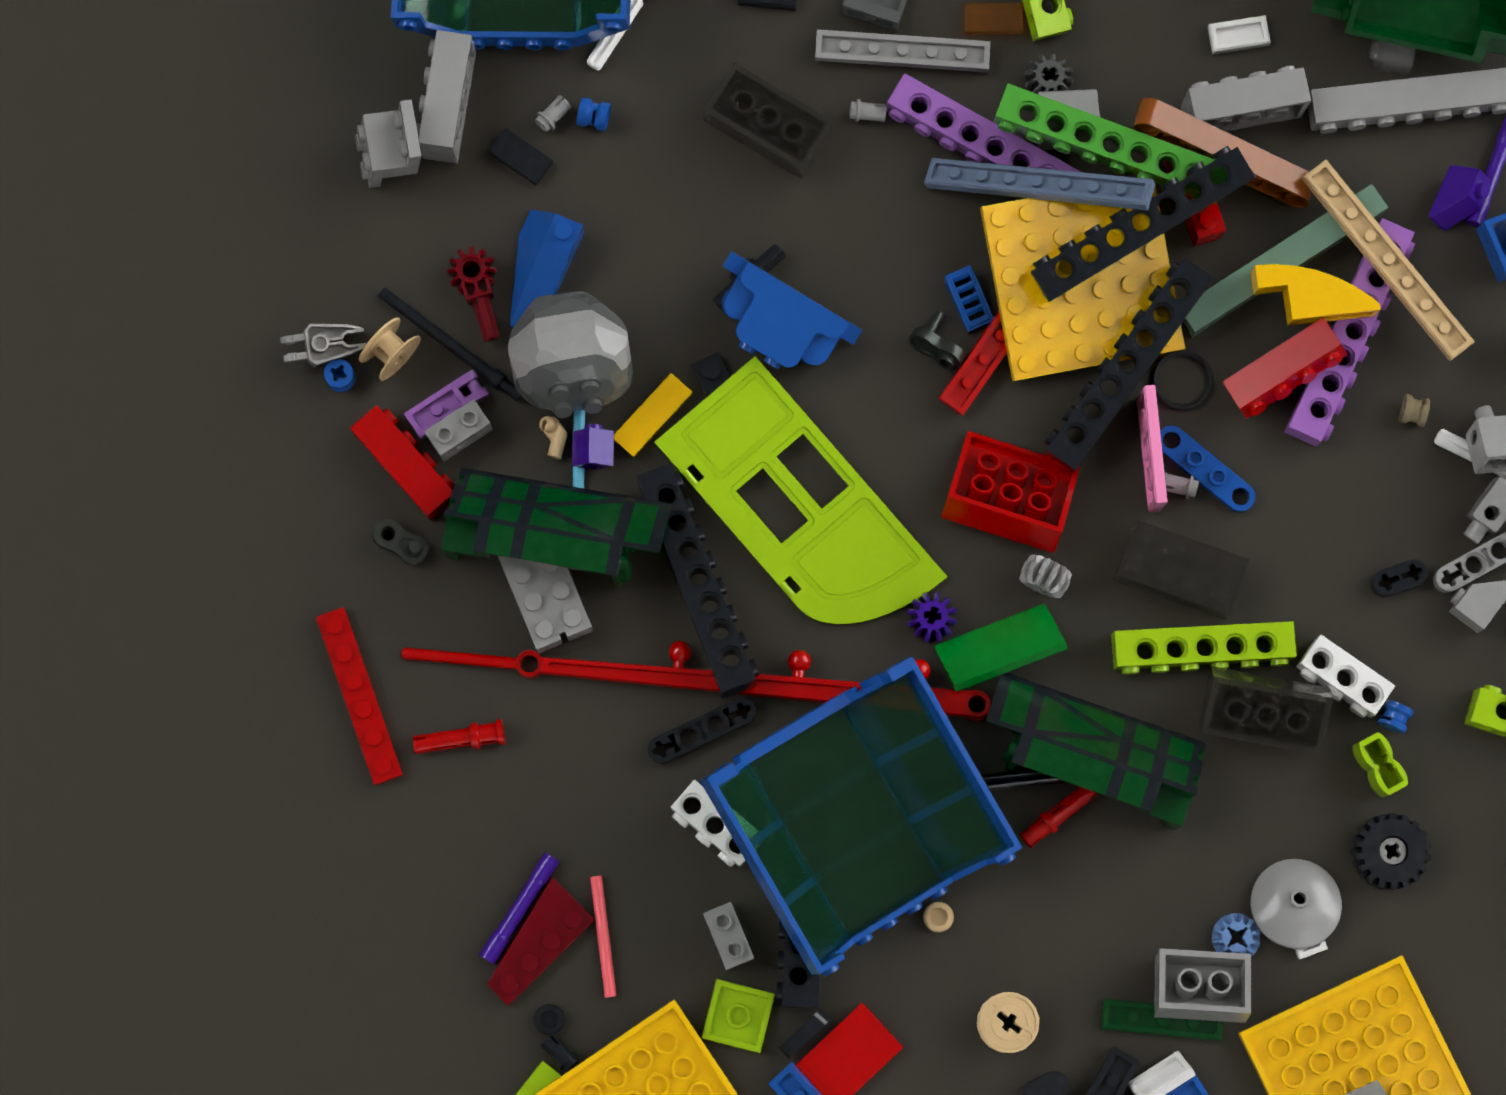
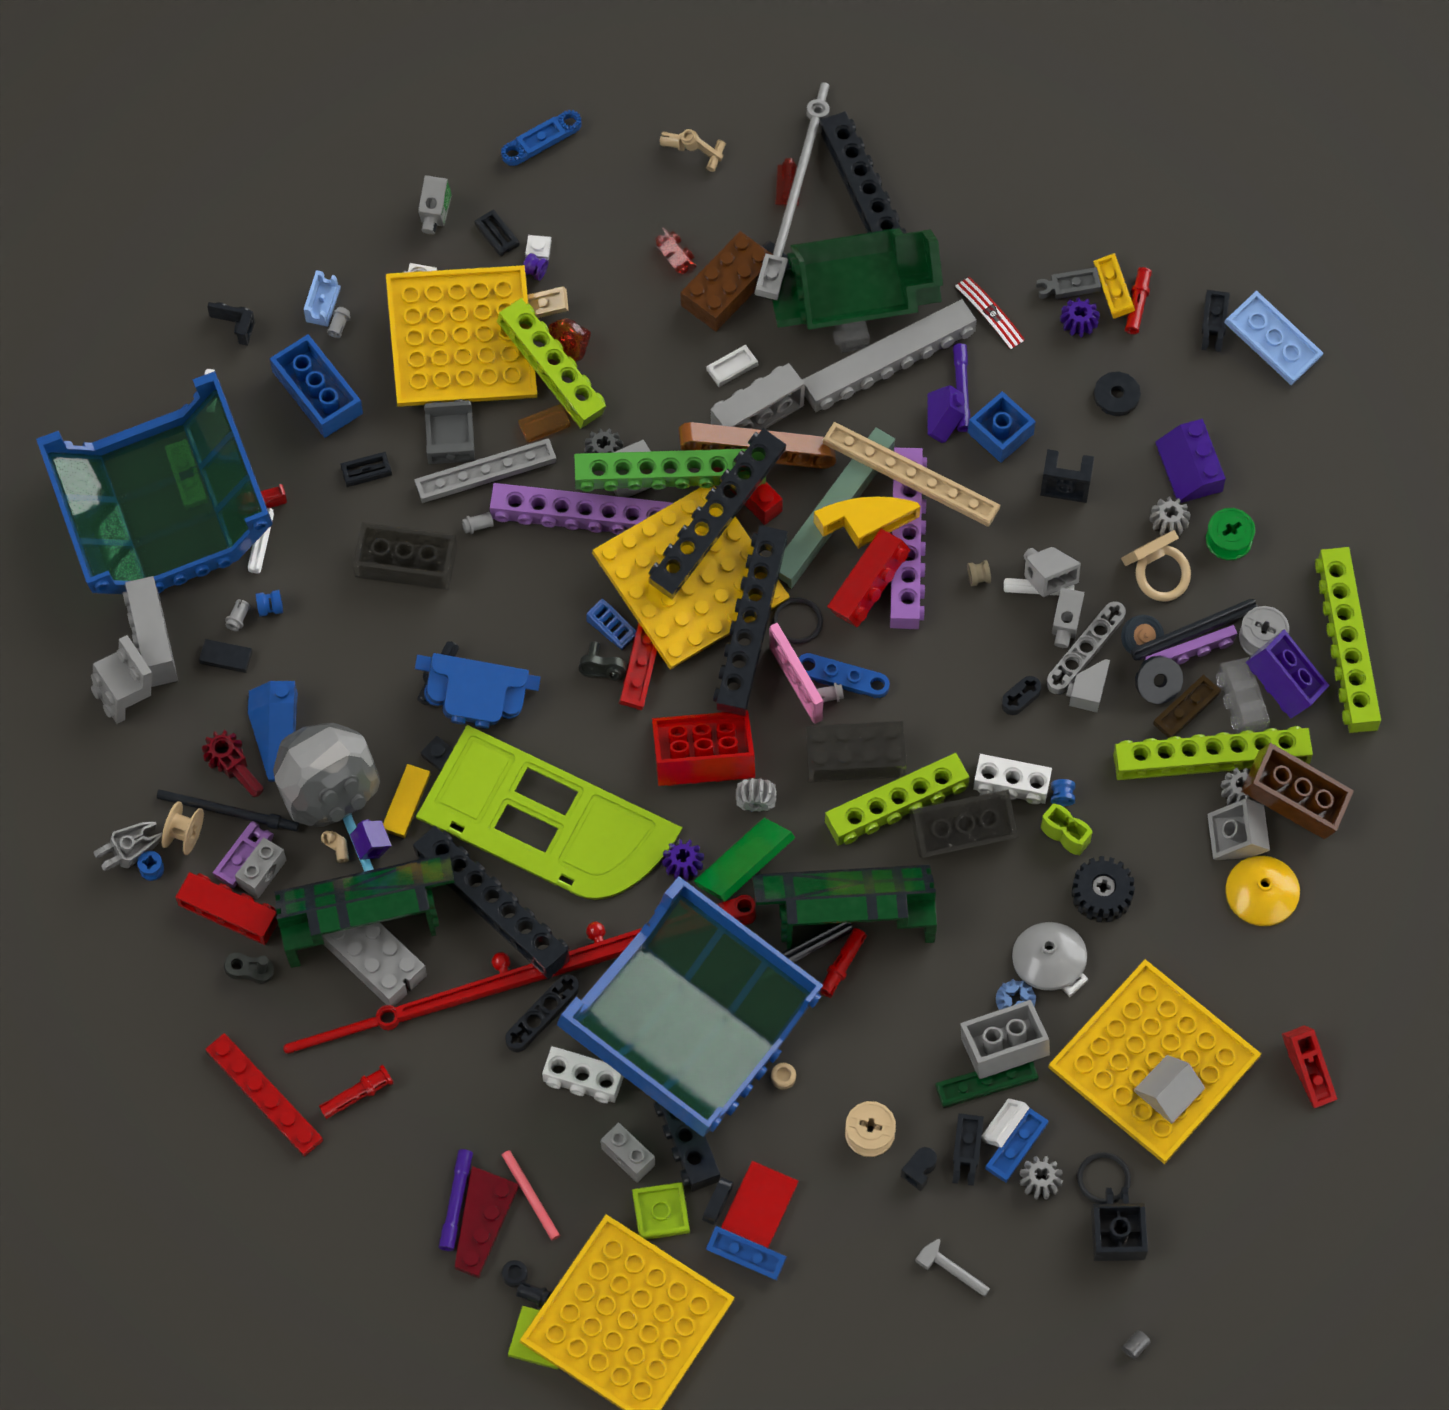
camera: 20 degrees left, 15 degrees down
sand blue tile [924,158,1155,211] -> none

